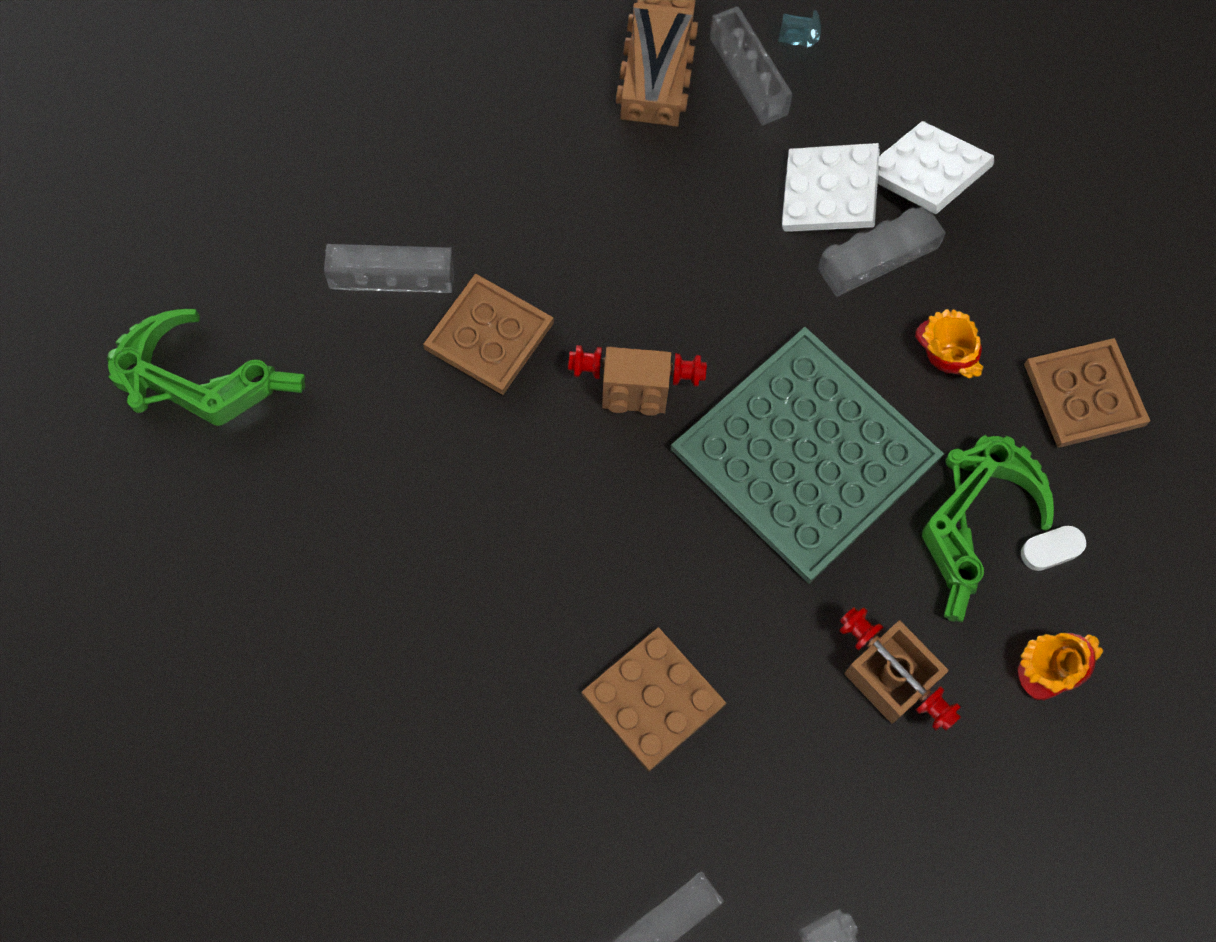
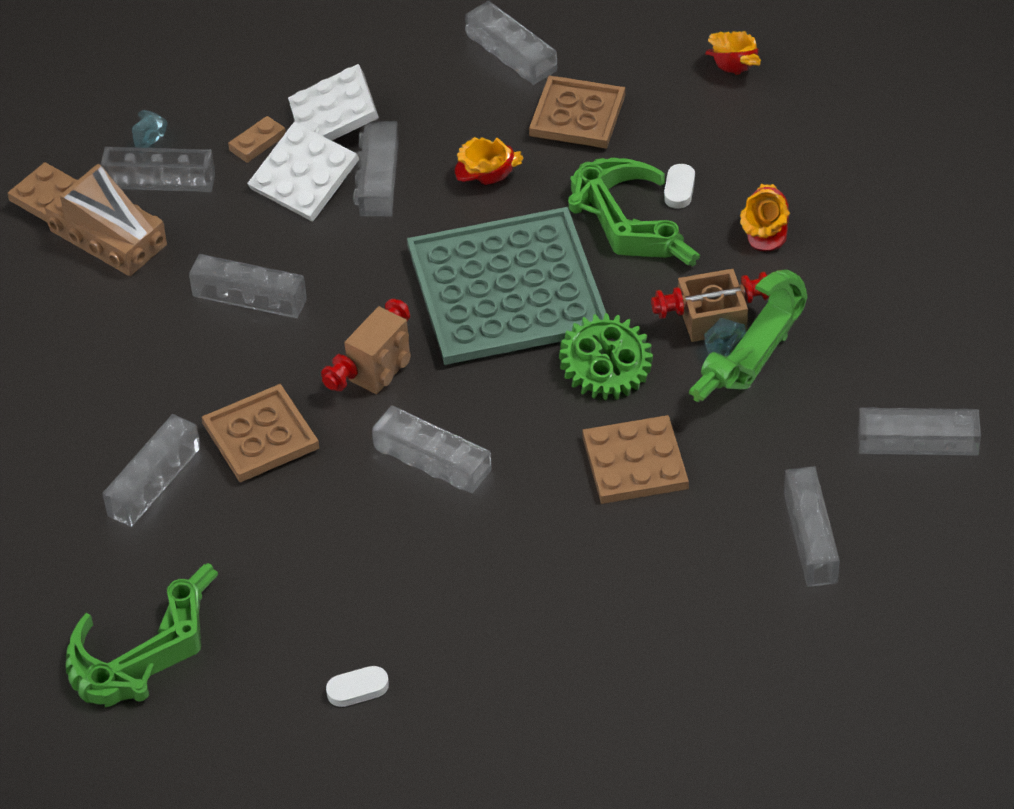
camera: 55 degrees left, 20 degrees down
none -> clear brick [189,254,307,318]
none -> medium nougat plate [228,116,286,163]
none -> white tile [326,666,389,707]
none -> clear brick [372,405,492,494]
none -> clear brick [465,1,557,85]
none -> bright green gear [559,313,653,400]
none -> bright green piece [689,270,807,402]
none -> clear light blue plate [704,318,746,357]

